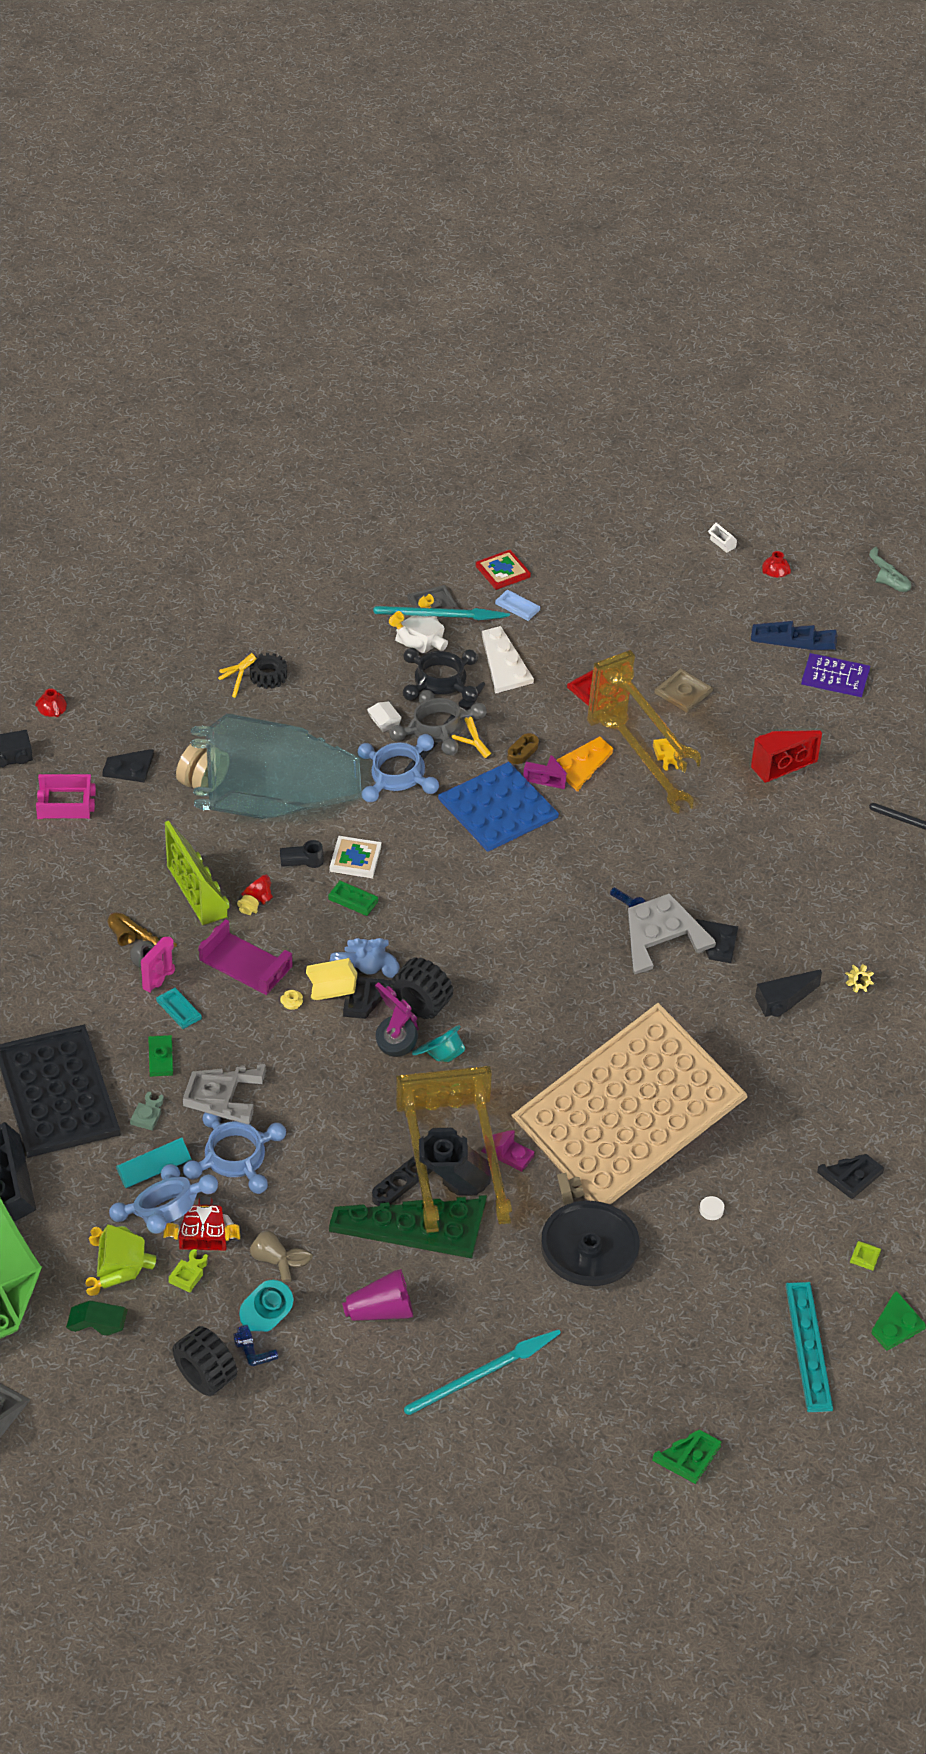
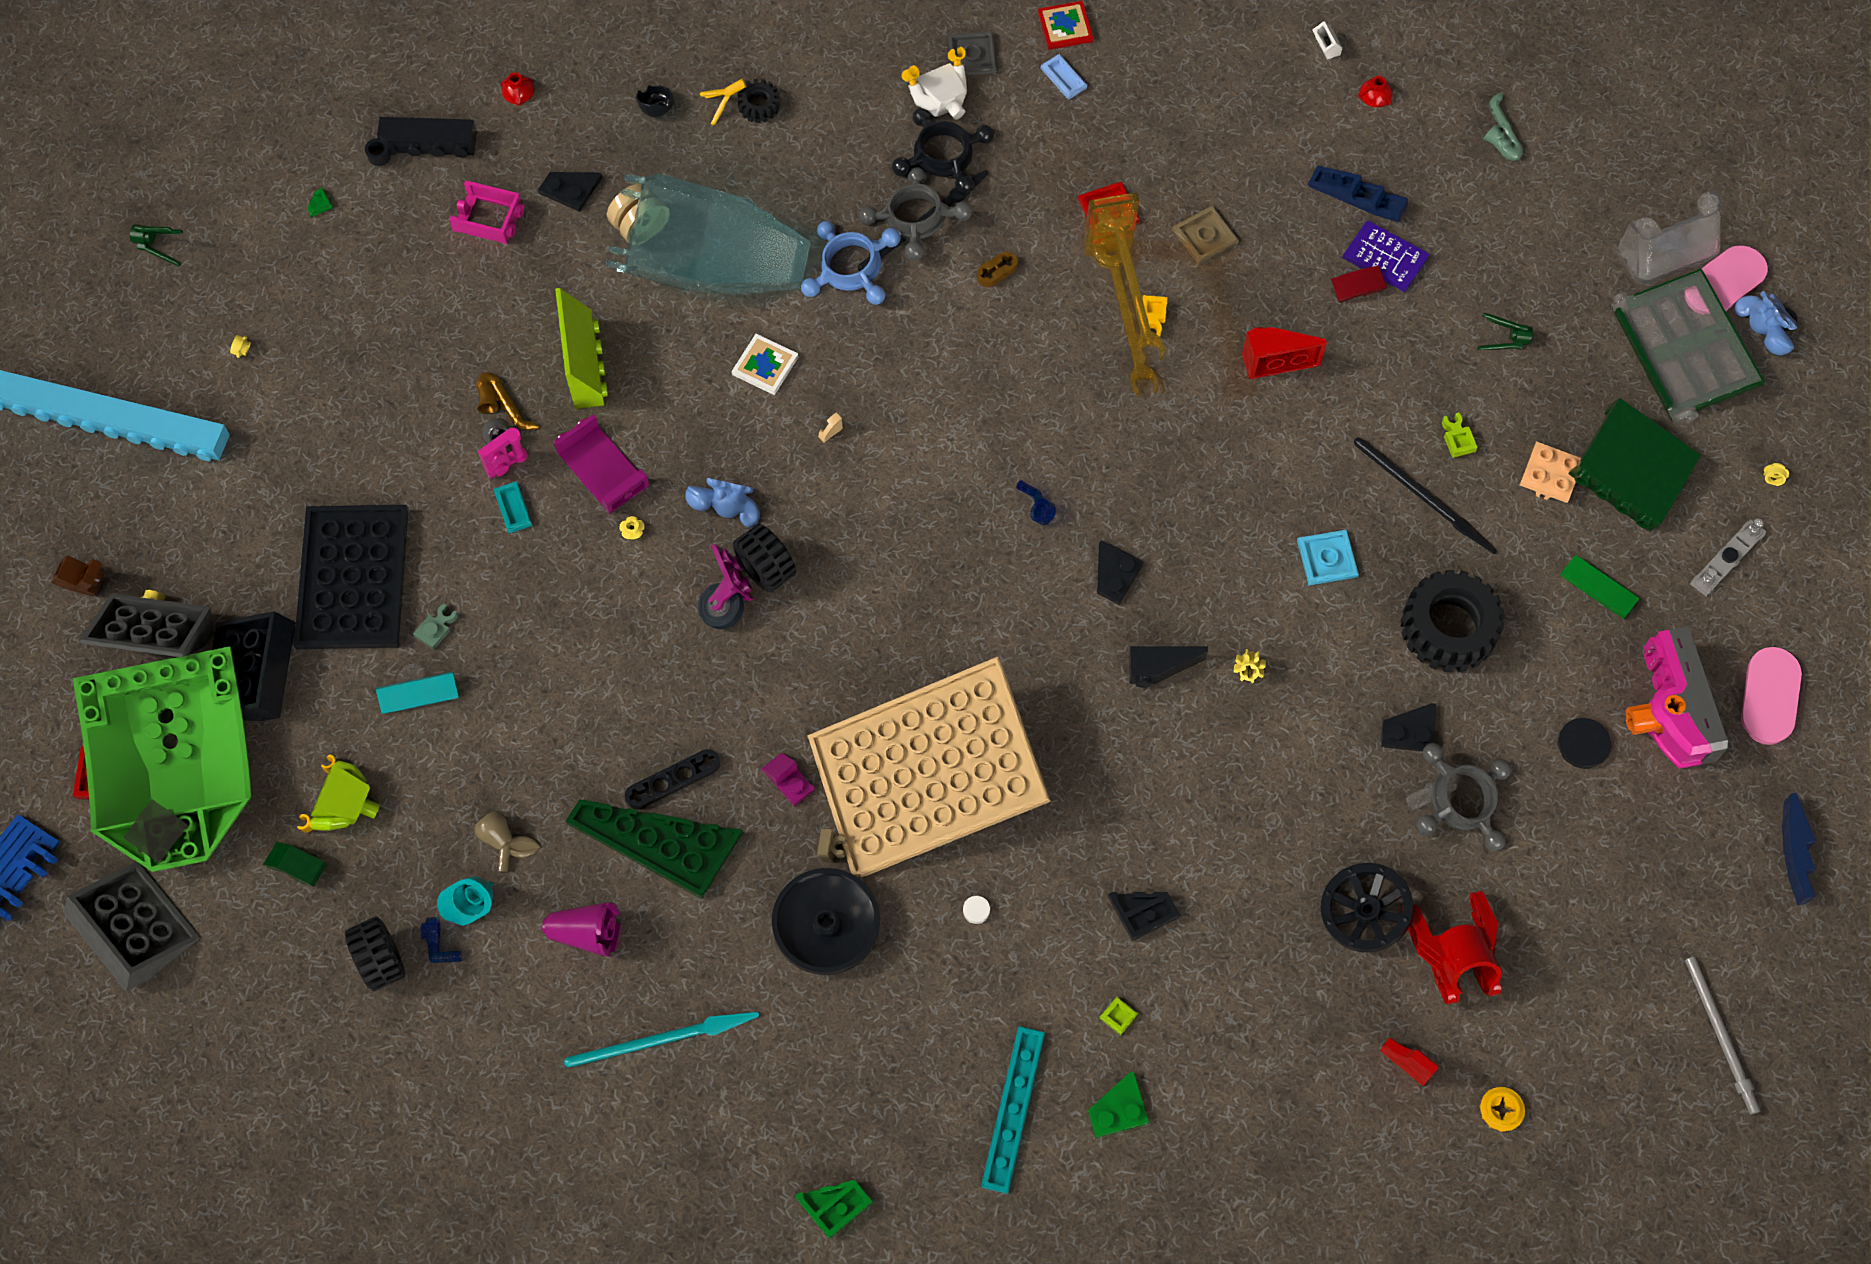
camera: 20 degrees right, 20 degrees up
medium blue piece [109,1164,218,1234] -> none
green plate [148,1035,173,1077] -> none
torso [163,1196,240,1251] -> none
lime plate [169,1249,208,1293] -> none
light grey wing [183,1064,266,1124] -> none
medium blue piece [183,1112,286,1194] -> none
light yellow plate [237,895,259,915] -> none
red piece [241,874,273,905] -> none
black piece [280,840,324,868] -> none
light yellow panel [306,958,358,1000] -> none
green plate [328,880,378,916] -> none
black wing [343,977,392,1019] -> none
white piece [367,702,401,732] -> none
teal piece [373,606,510,620] -> none
clear yellow piece [396,1066,512,1233] -> none
teal piece [412,1025,465,1062] -> none
black brick [419,1128,491,1195] -> none
blue plate [438,762,559,852] -> none
yellow plant [452,717,491,758] -> none
white wing [482,626,534,693] -> none
magenta slope [523,755,567,789] -> none
light orange wing [556,736,613,792] -> none
light grey wing [628,894,716,974] -> none
none -> black hair [636,85,674,118]
none -> tan tile [818,413,843,443]
none -> medium azure tile [1297,530,1359,585]
none -> dark red slope [1331,265,1387,303]

